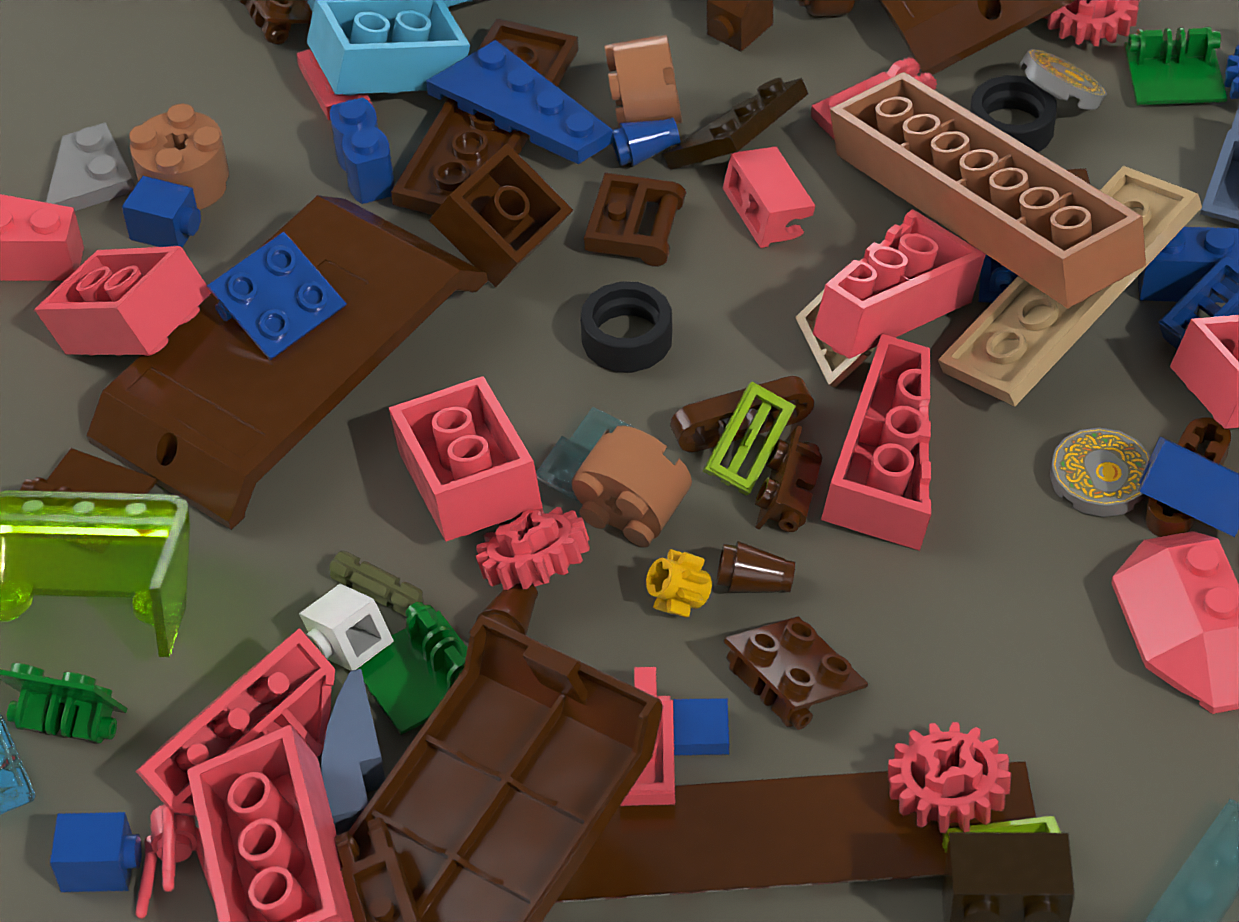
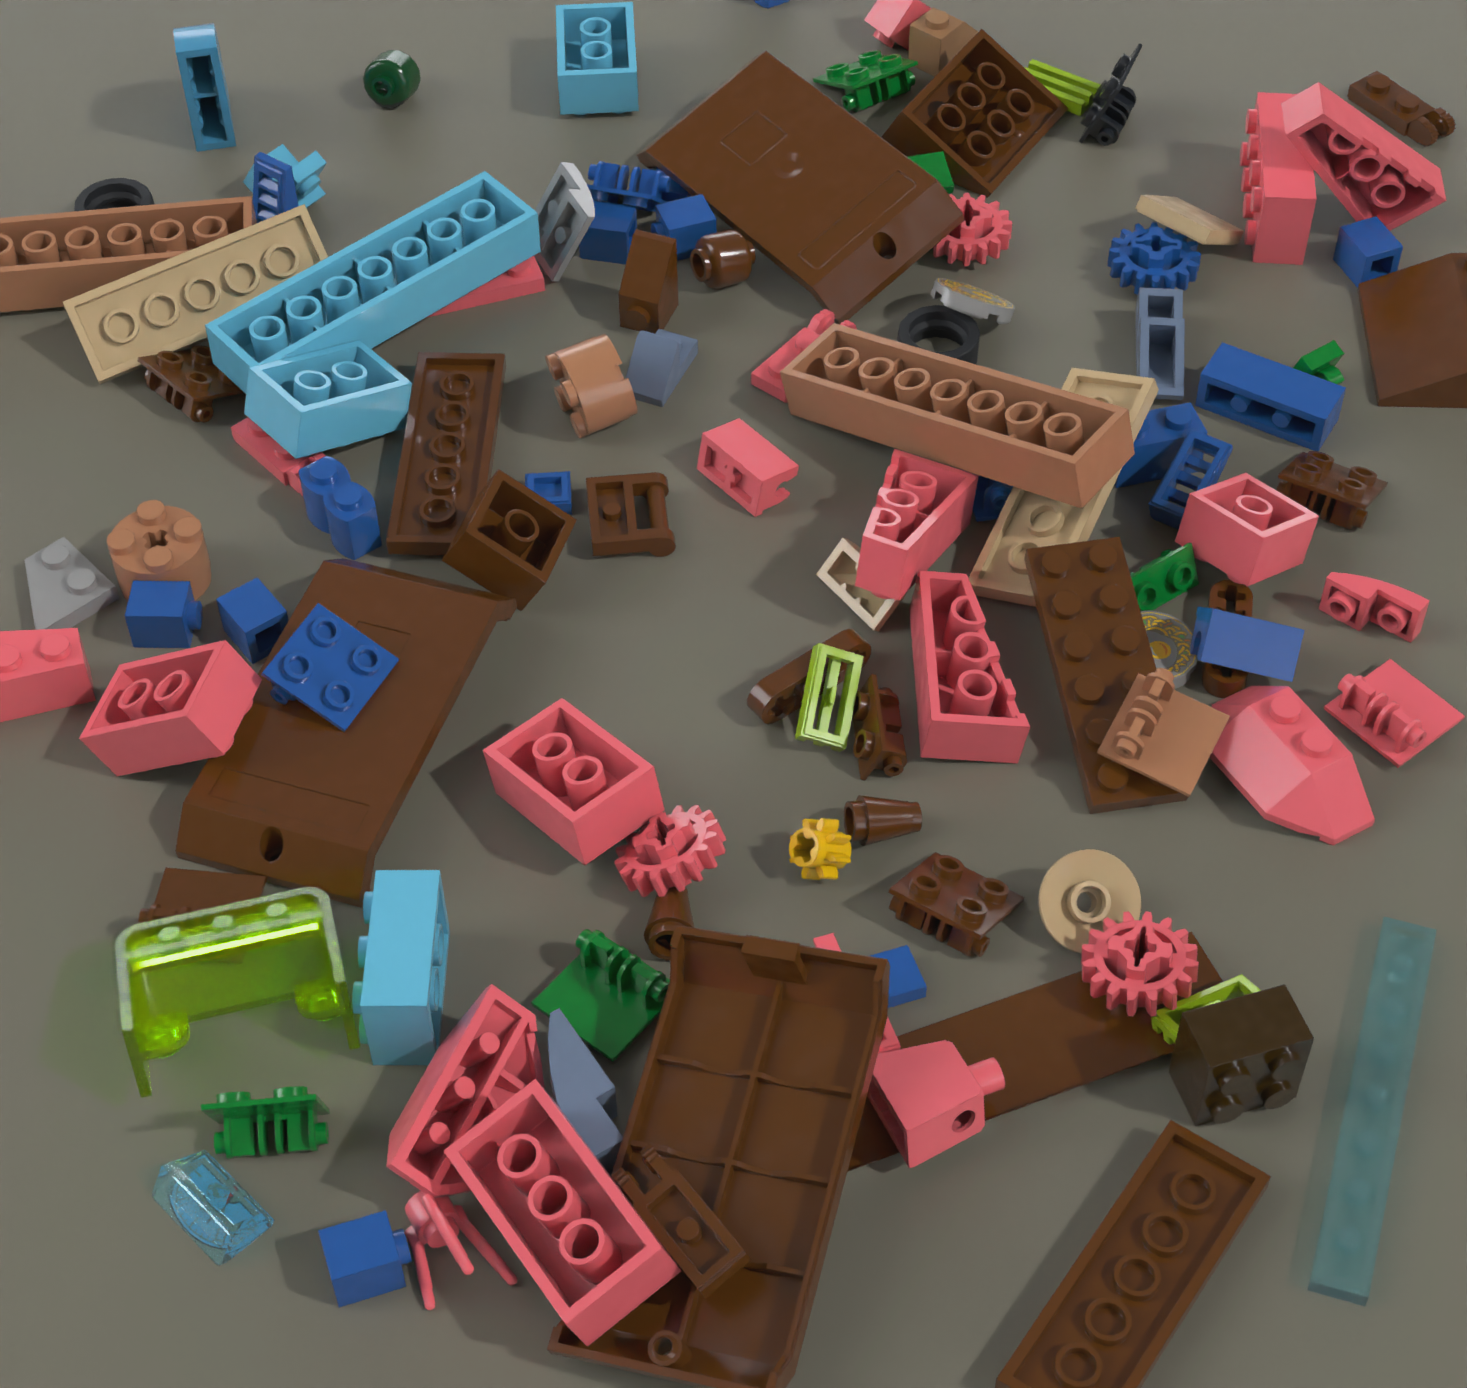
camera: 20 degrees left, 0 degrees up
white brick [299,584,394,671] -> none
olive axle [329,551,424,616] -> none
blue wing [426,40,613,164] -> none
clear light blue slope [536,407,634,501] -> none
nougat brick [571,426,692,547] -> none
black tyre [580,281,673,372] -> none
blue cone [612,117,680,167] -> none
dark brown wing [663,78,809,170] -> none
green hinge [1124,27,1227,105] -> none
none -> blue brick [216,577,289,664]
none -> medium azure brick [352,870,450,1065]
none -> blue tile [525,471,572,515]
none -> sand blue slope [626,329,698,407]
none -> coral torso [867,1040,1005,1168]
none -> reddish brown plate [1024,537,1188,814]
none -> tan dish [1039,849,1141,954]
none -> nougat hinge [1097,668,1230,797]
none -> green hinge [1130,543,1199,611]

